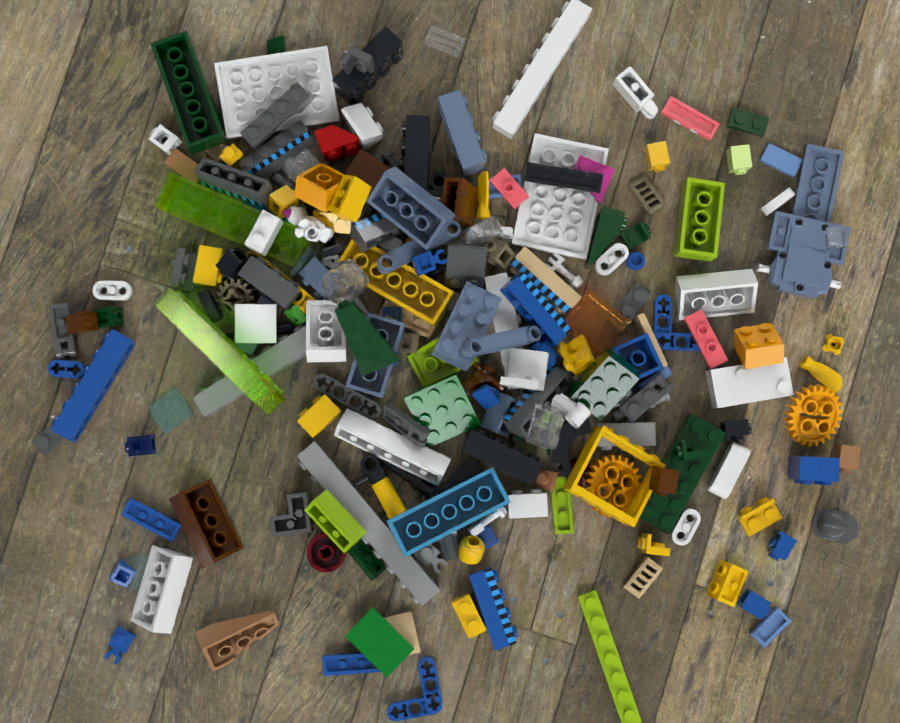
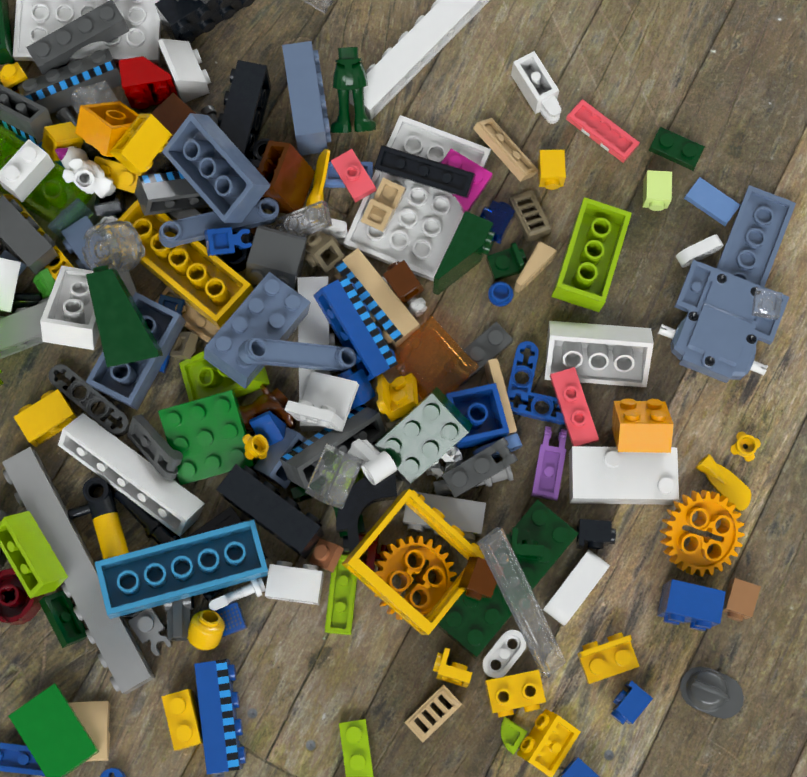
camera: 15 degrees right, 10 degrees down
white plate [595,243,629,276] -> none
none -> yellow plate [242,434,269,460]
none -> dark green piece [330,47,376,133]
none -> tan slope [361,178,406,232]
none -> reddish brown brick [383,260,424,304]
none -> tan tile [473,118,538,182]
none -> clear tile [477,527,566,678]
none -> clear blue brick [480,200,515,244]
none -> yellow brick [485,670,546,718]
none -> lime tile [500,717,528,755]
none -> tan slope [514,241,557,293]
none -> medium lavender hinge [531,426,567,501]

